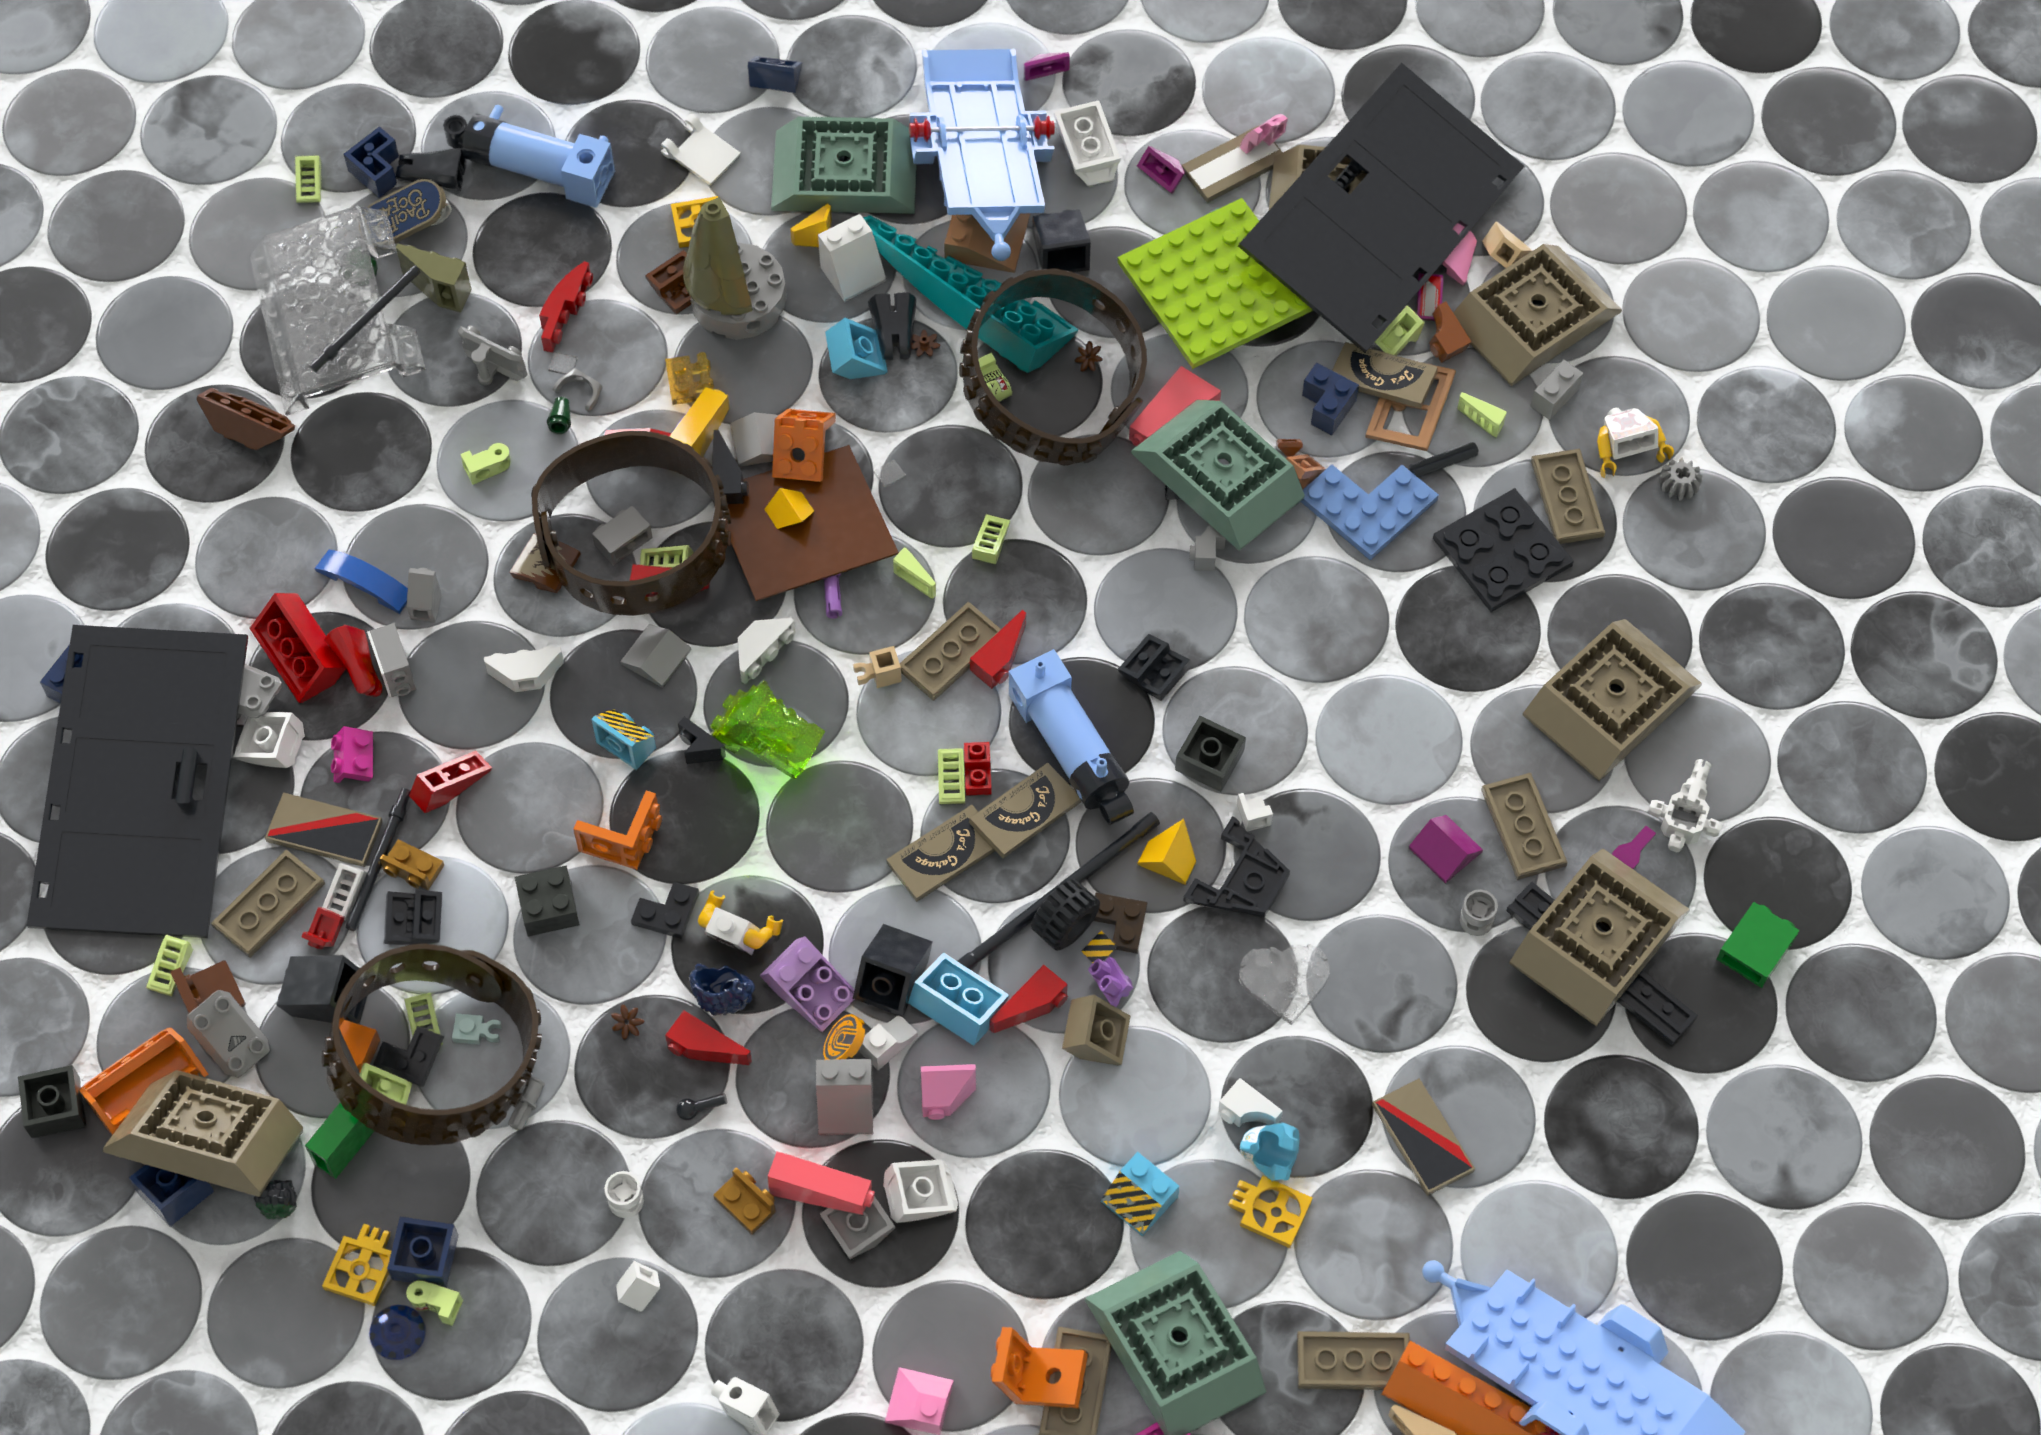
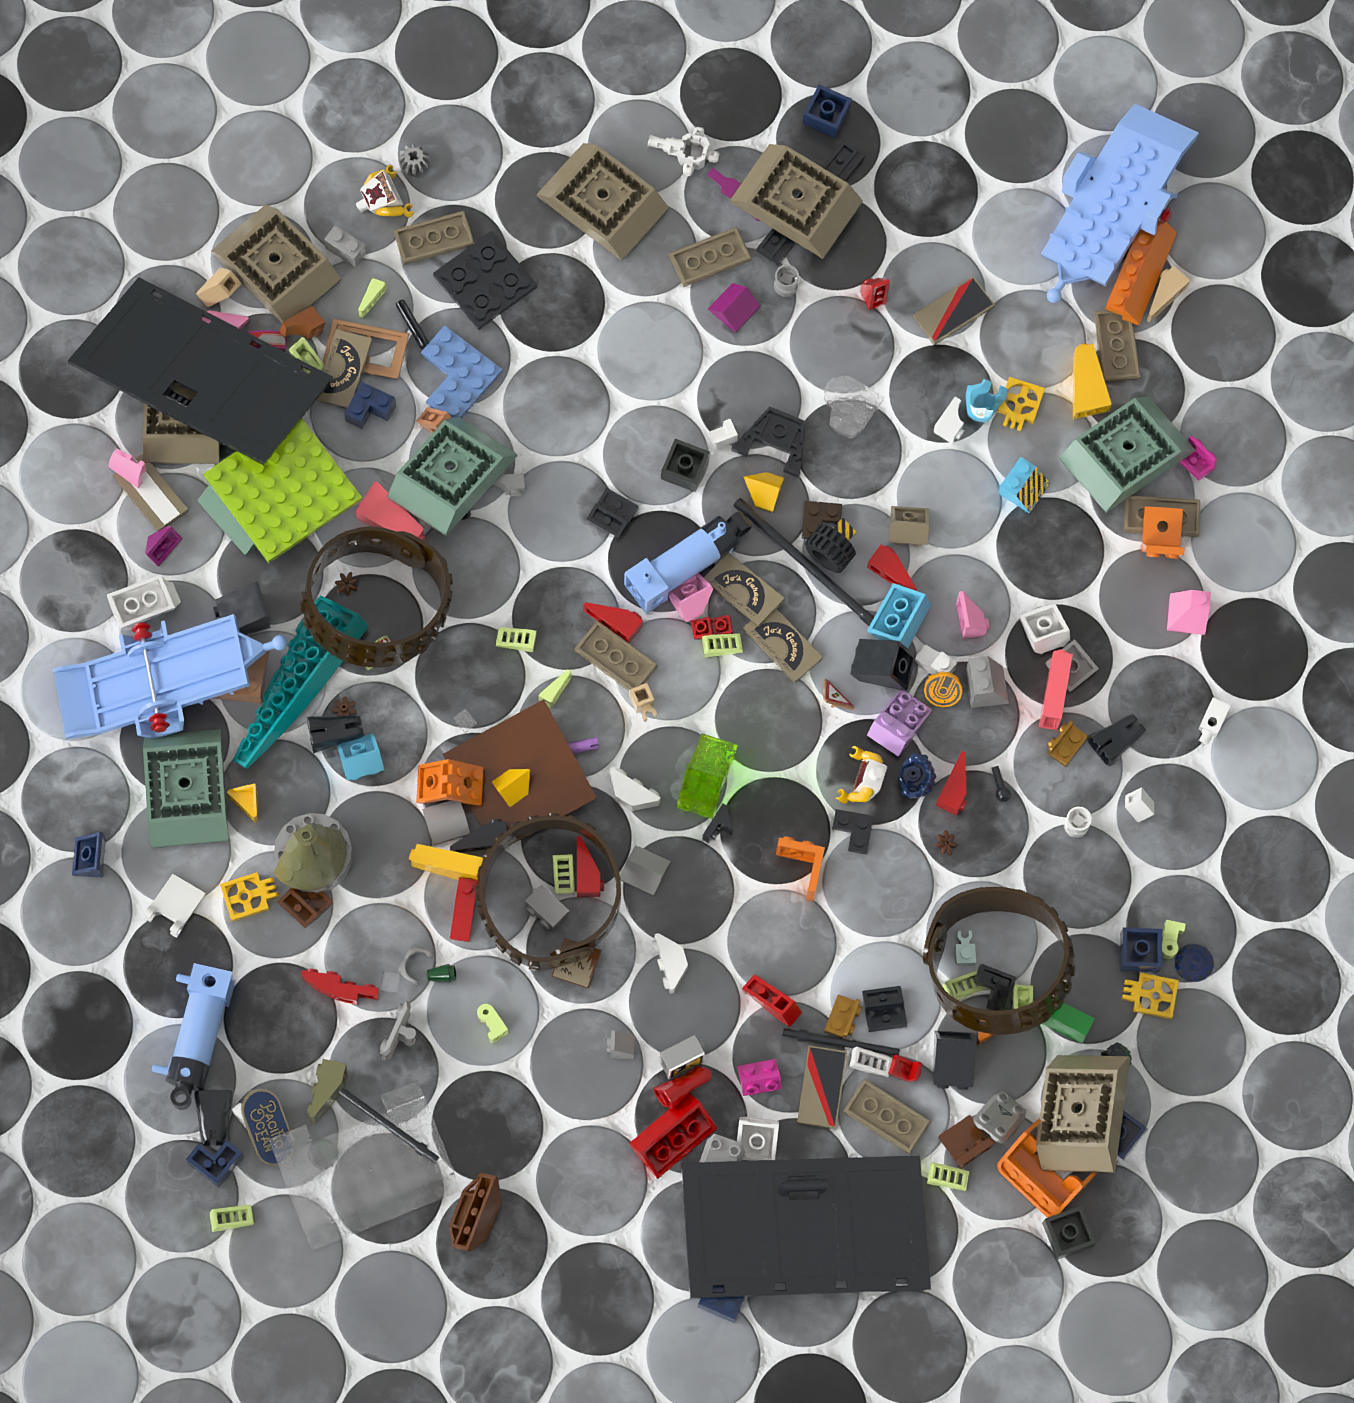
camera: 100 degrees left, 10 degrees up
blue slope [315,550,408,614] -> none
pearl dark grey brick [515,865,580,937] -> none
medium azure slope [591,709,656,770] -> none
clear yellow plate [665,352,714,405] -> none
white slope [818,214,886,302] -> none
magenta slope [1024,52,1070,81] -> none
medium lavender hips [1088,956,1133,1007] -> none
dark orange slope [1276,439,1303,457] -> none
green brick [1716,902,1800,988] -> none
none -> bright pink slope [668,573,713,622]
none -> dark blue brick [802,84,852,138]
none -> piece [823,679,855,710]
none -> red slope [860,278,890,310]
none -> yellow slope [1073,343,1112,420]
none -> black piece [1087,714,1146,766]

